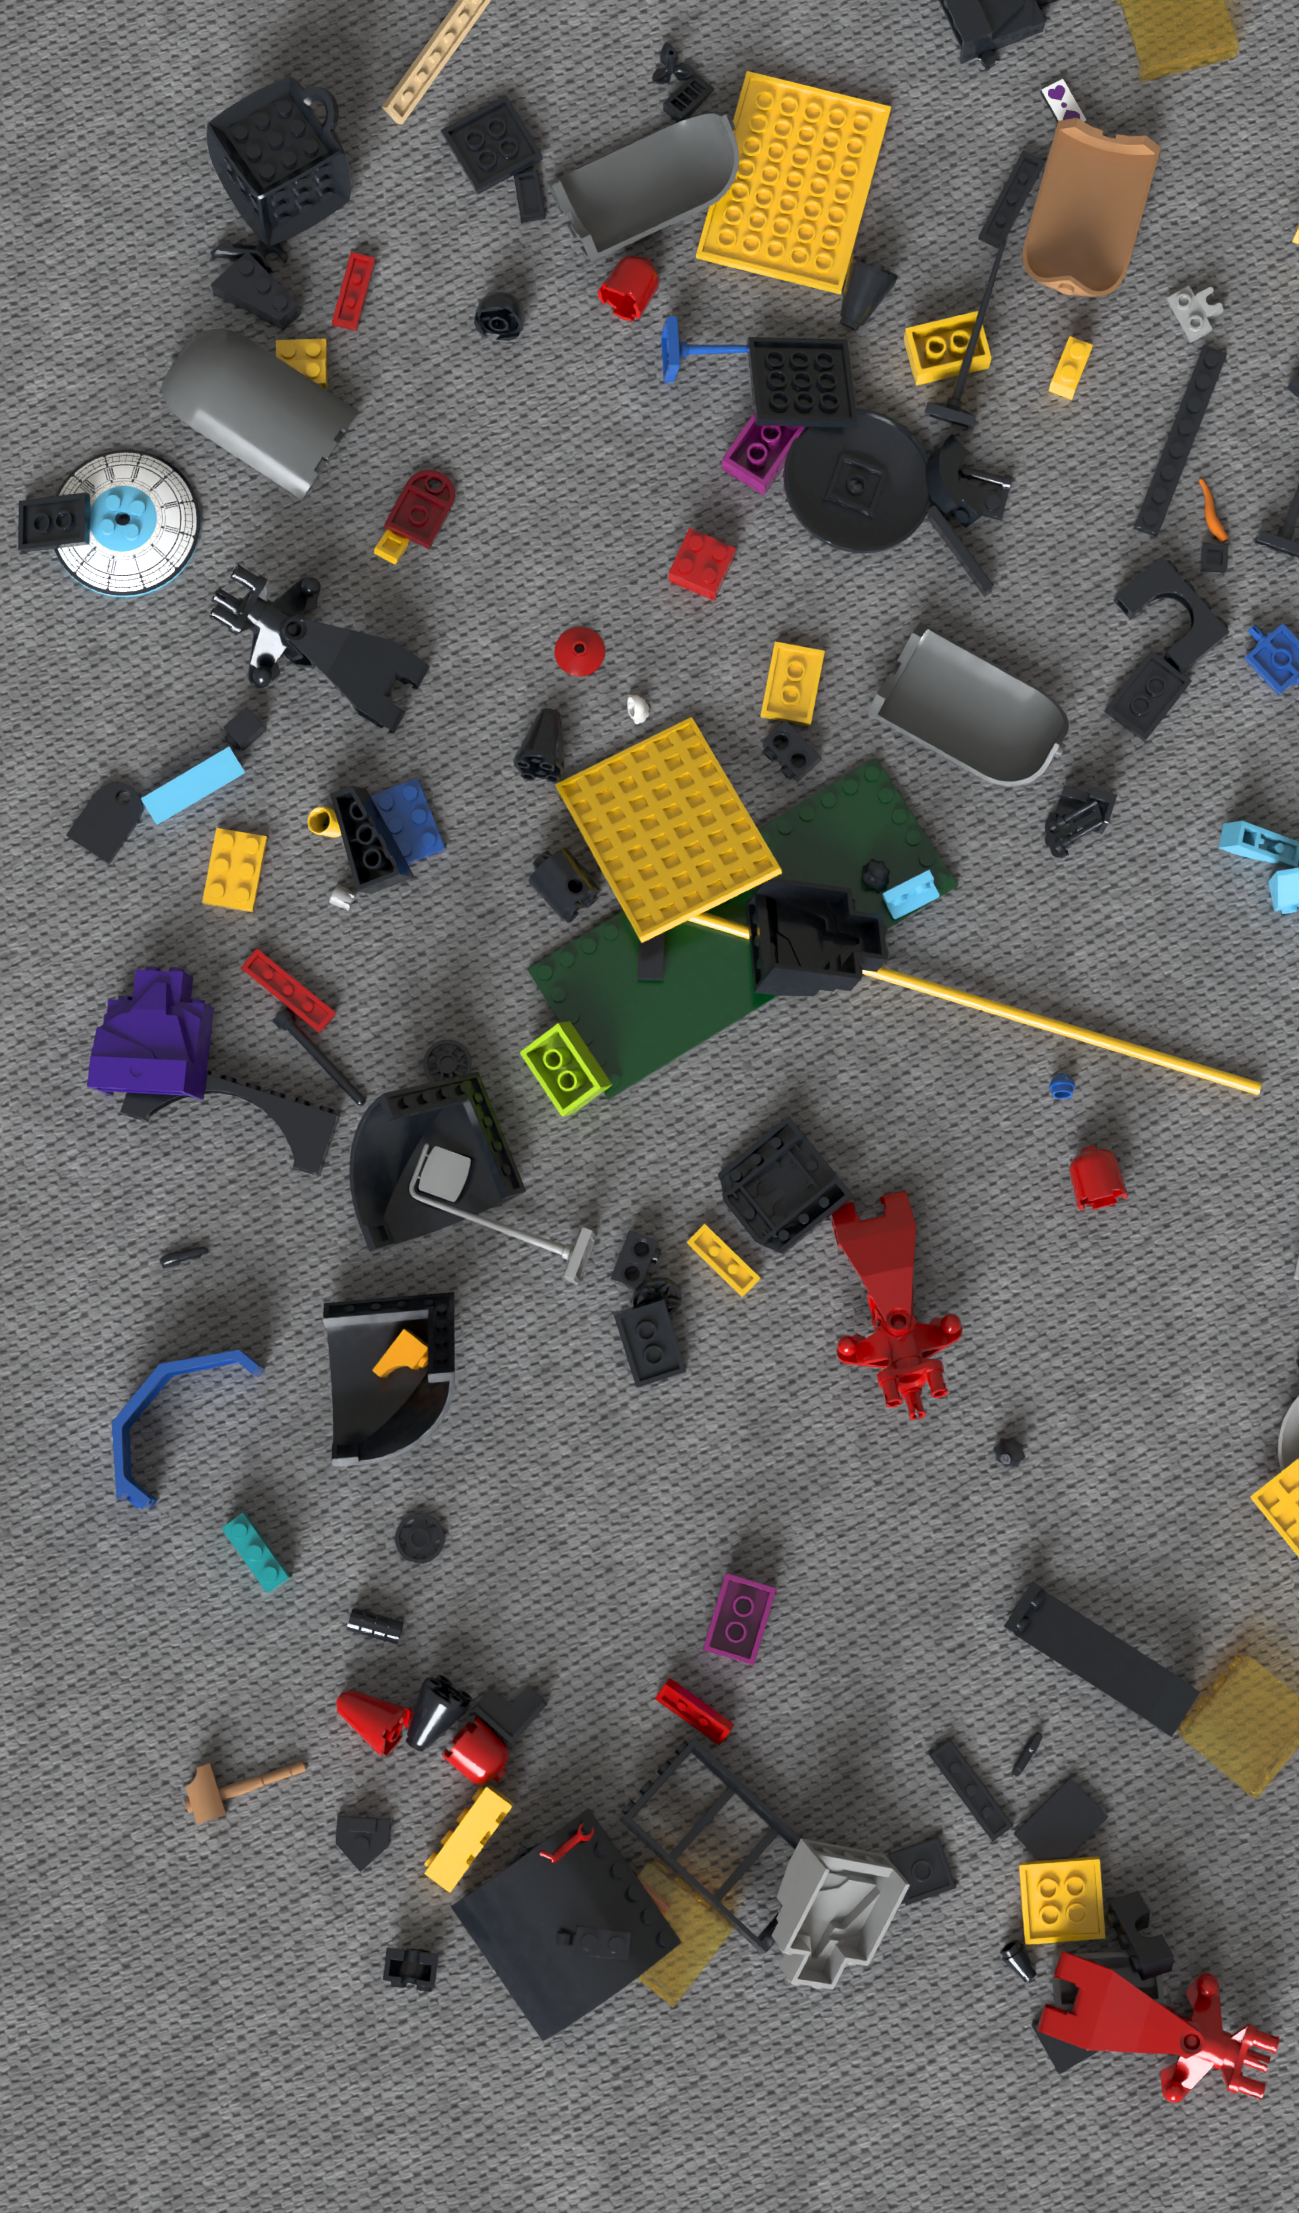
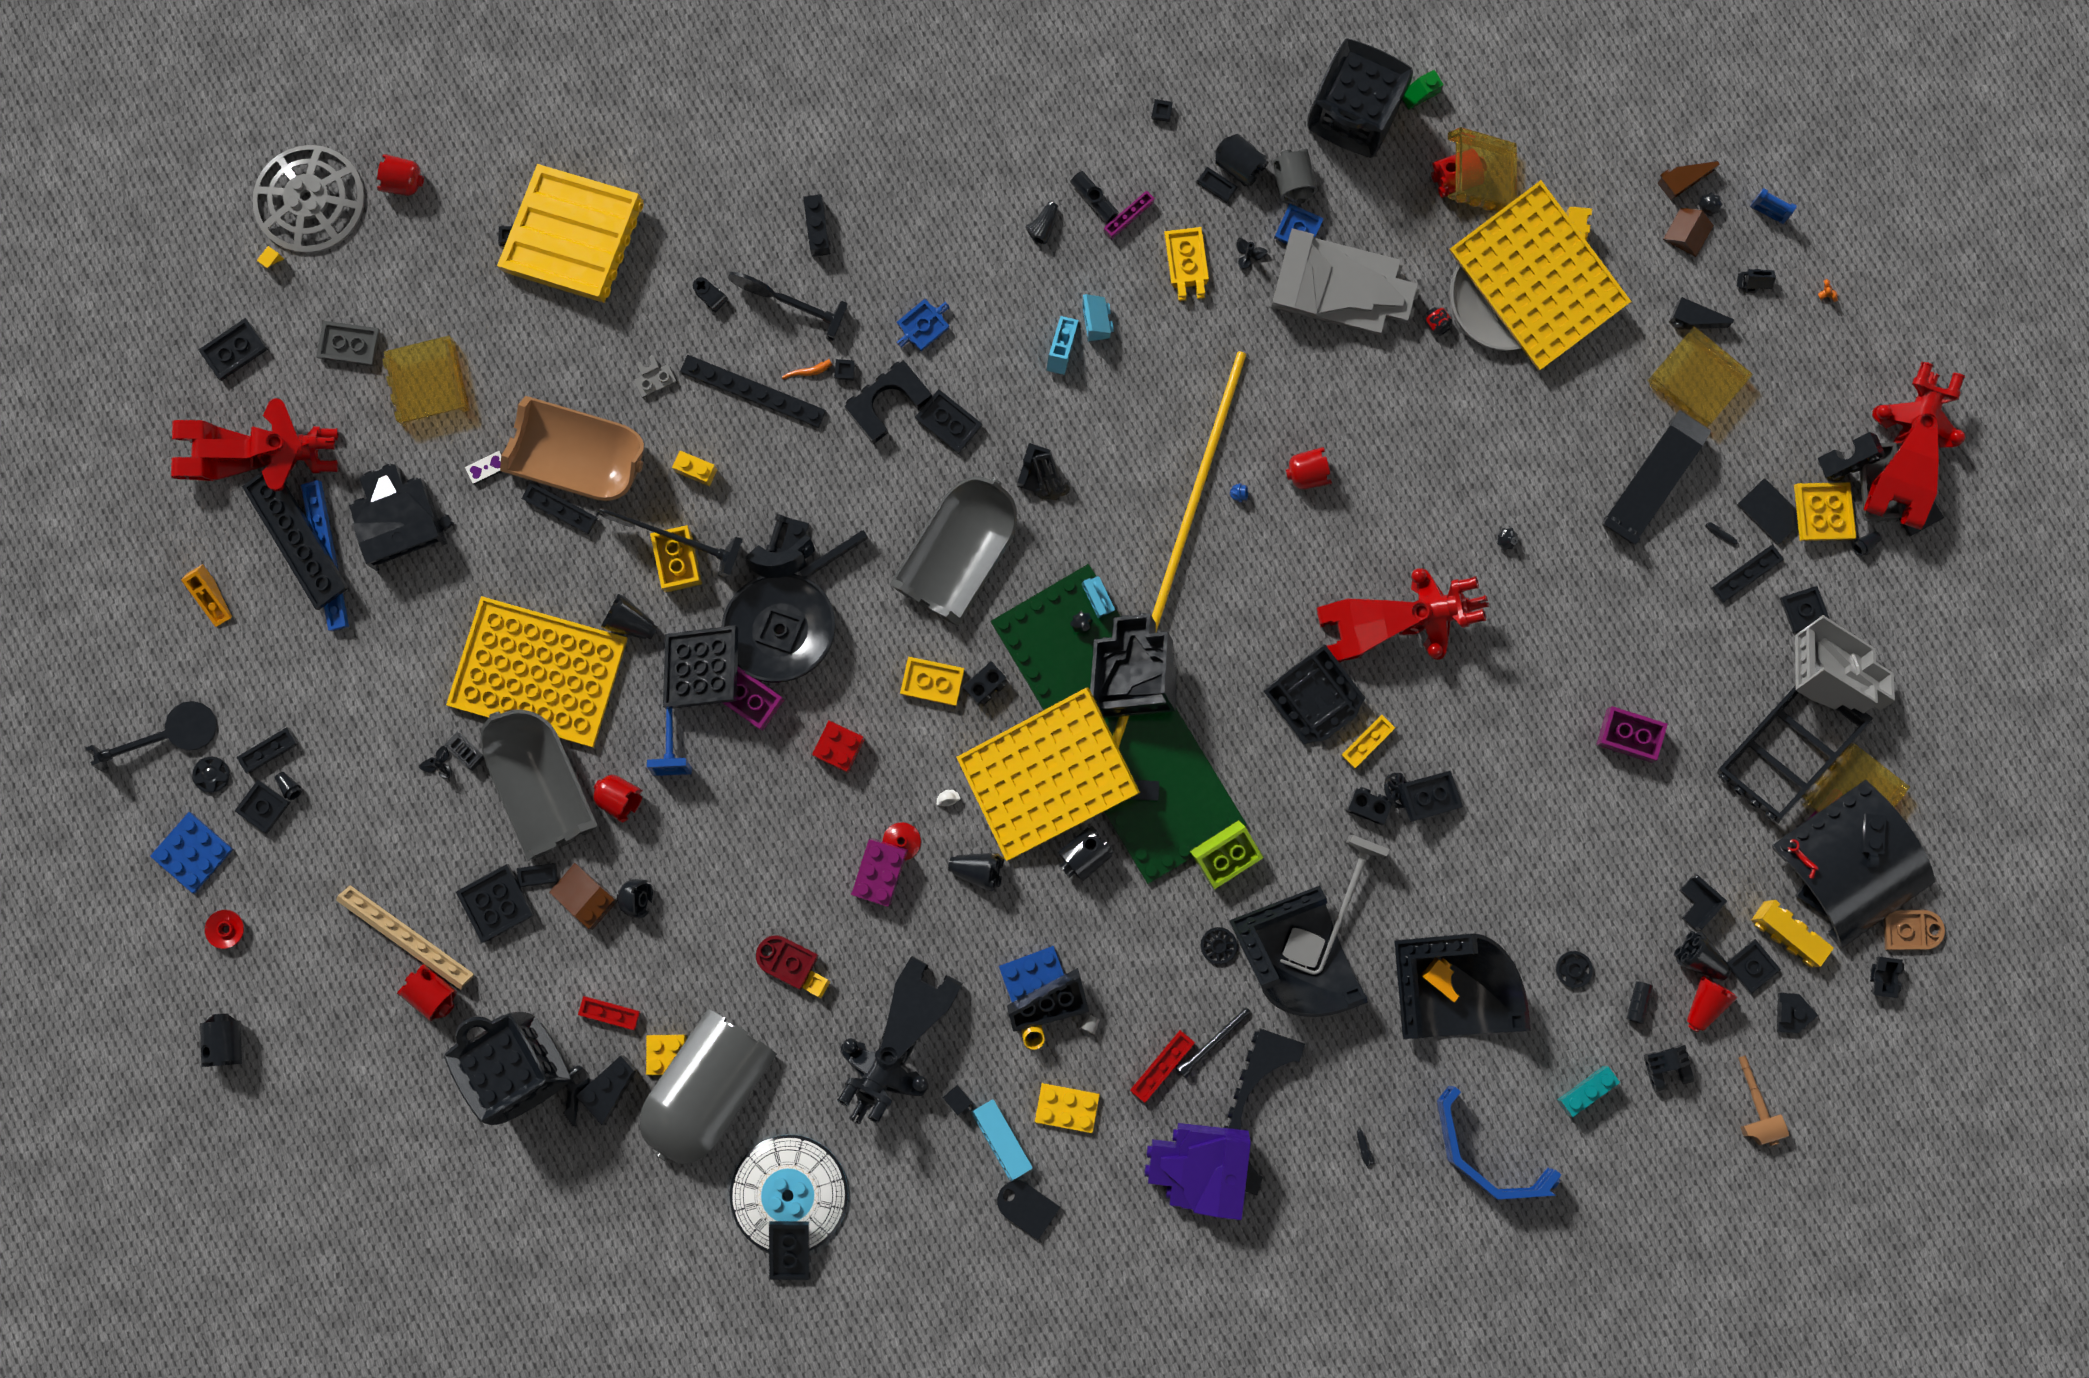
camera: 90 degrees left, 0 degrees up
red cylinder [441,1716,509,1785] -> none
red plate [655,1678,735,1746] -> none
none -> red cylinder [397,964,457,1021]
none -> reddish brown slope [549,863,617,930]
none -> magenta brick [851,838,908,907]
none -> black piece [1644,1045,1694,1092]
none -> black tile [1727,939,1781,994]
none -> medium nougat tile [1884,910,1945,950]

